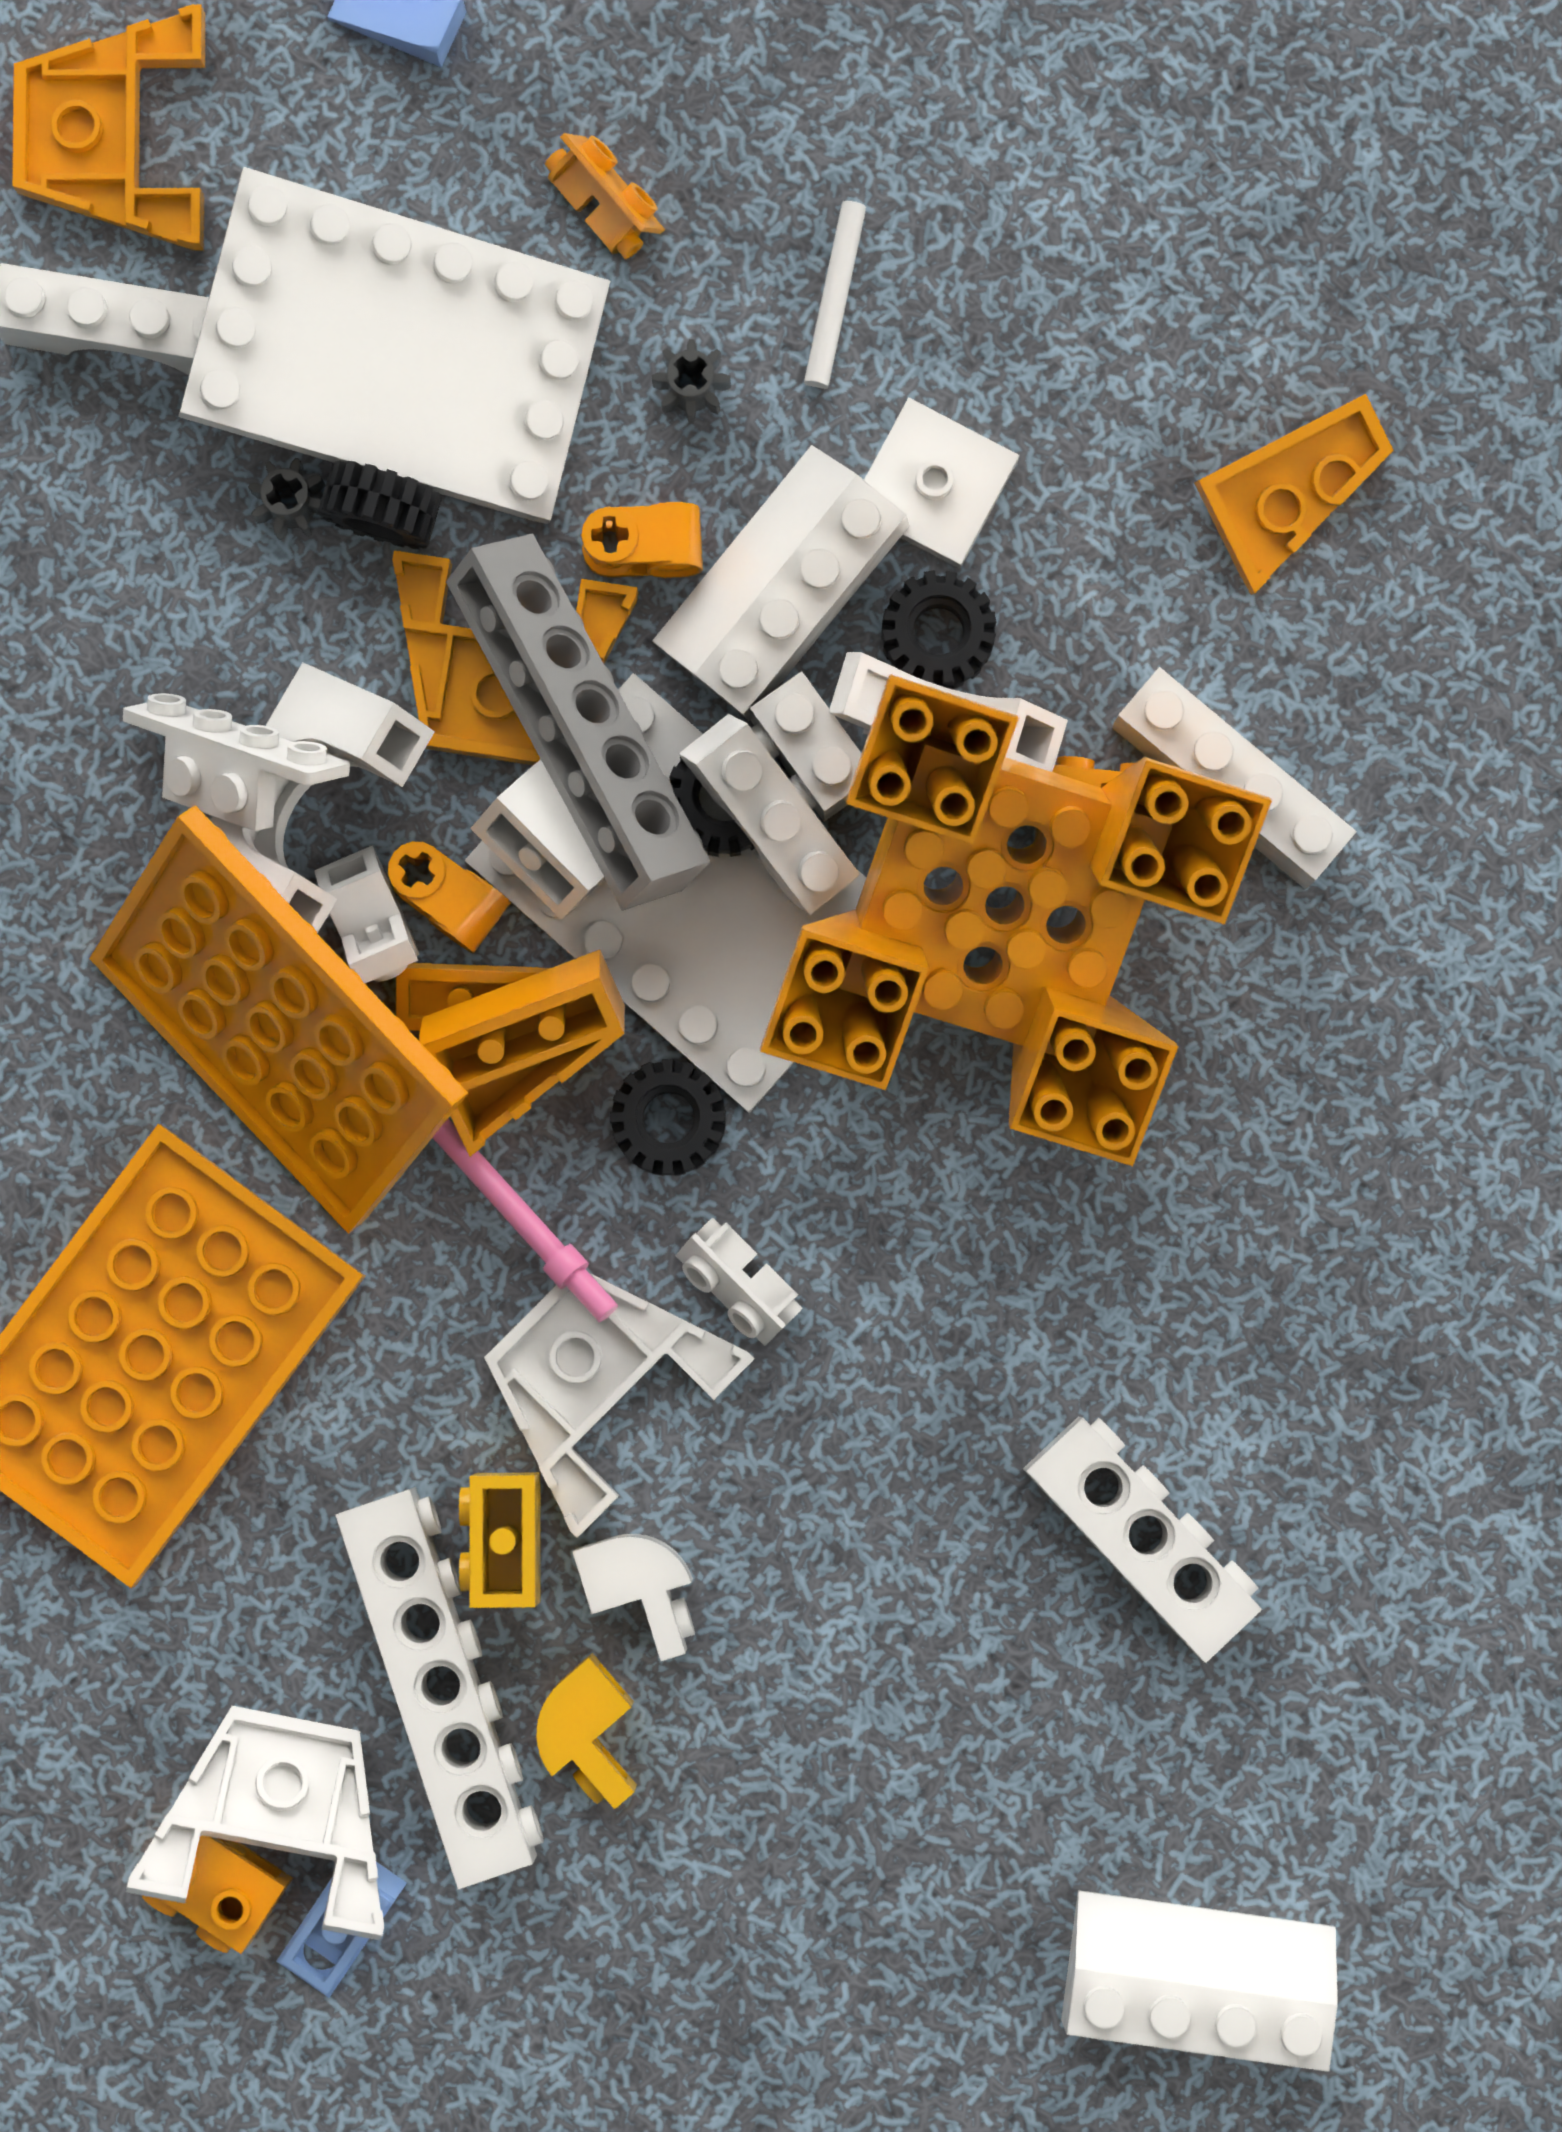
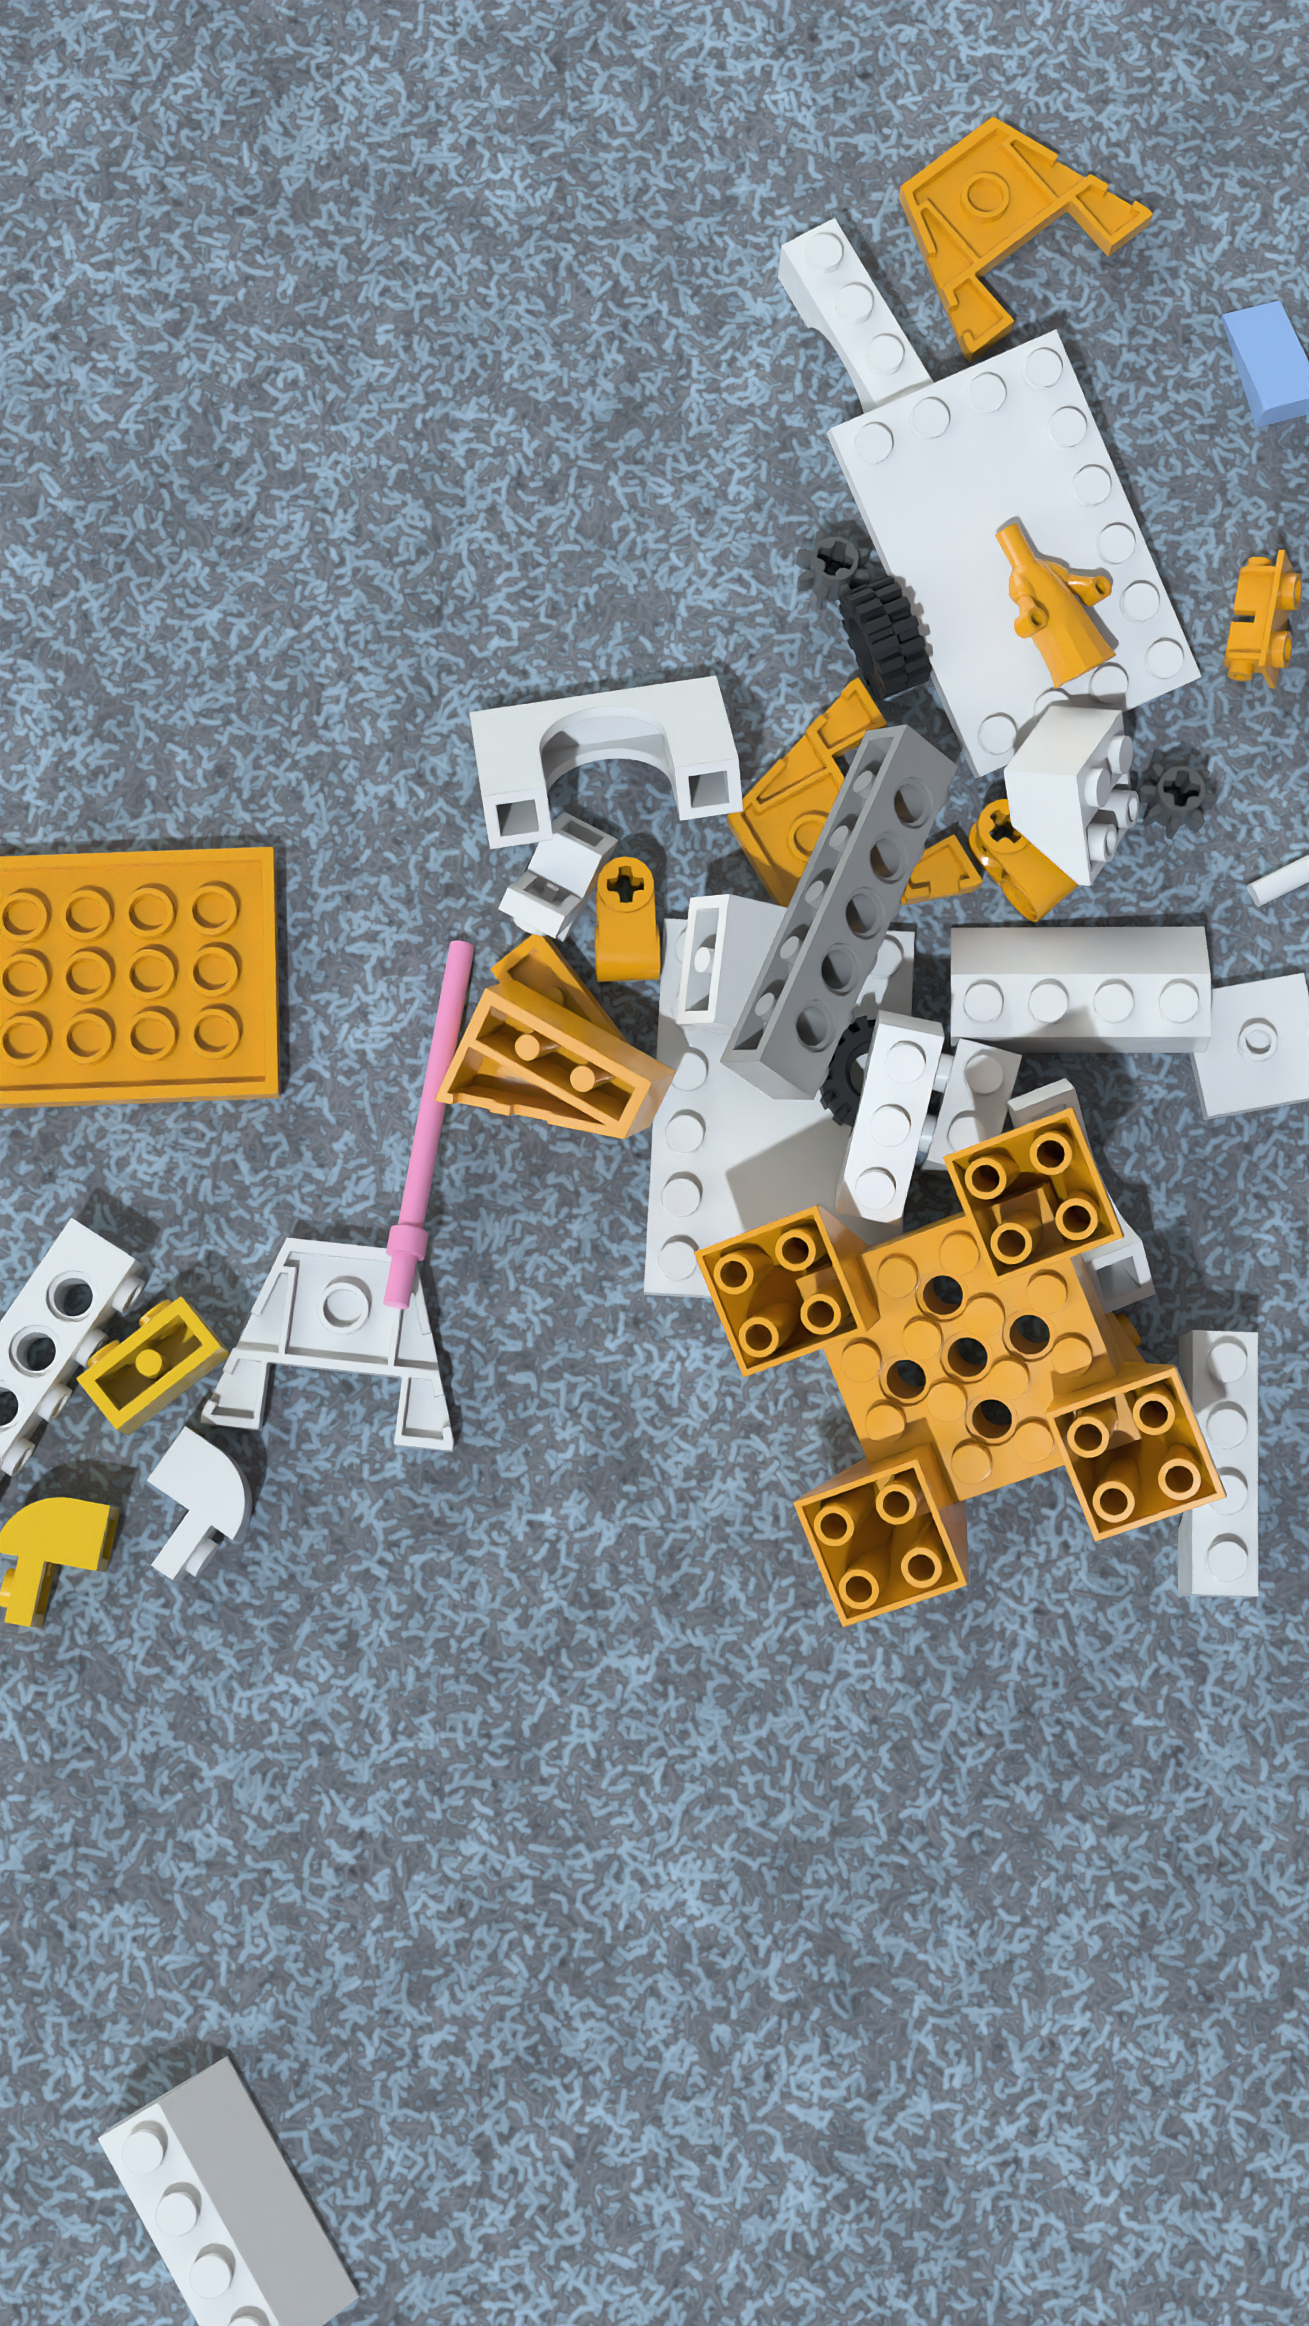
camera: 45 degrees right, 5 degrees down
light orange plate [89,805,468,1234] -> none
white bracket [123,693,350,831] -> none
black tyre [610,1059,726,1176] -> none
white hinge [676,1218,803,1346] -> none
black tyre [881,570,996,689] -> none
white brick [1023,1416,1262,1663] -> none
none -> light orange piece [995,523,1117,689]
none -> white slope [1004,706,1139,886]

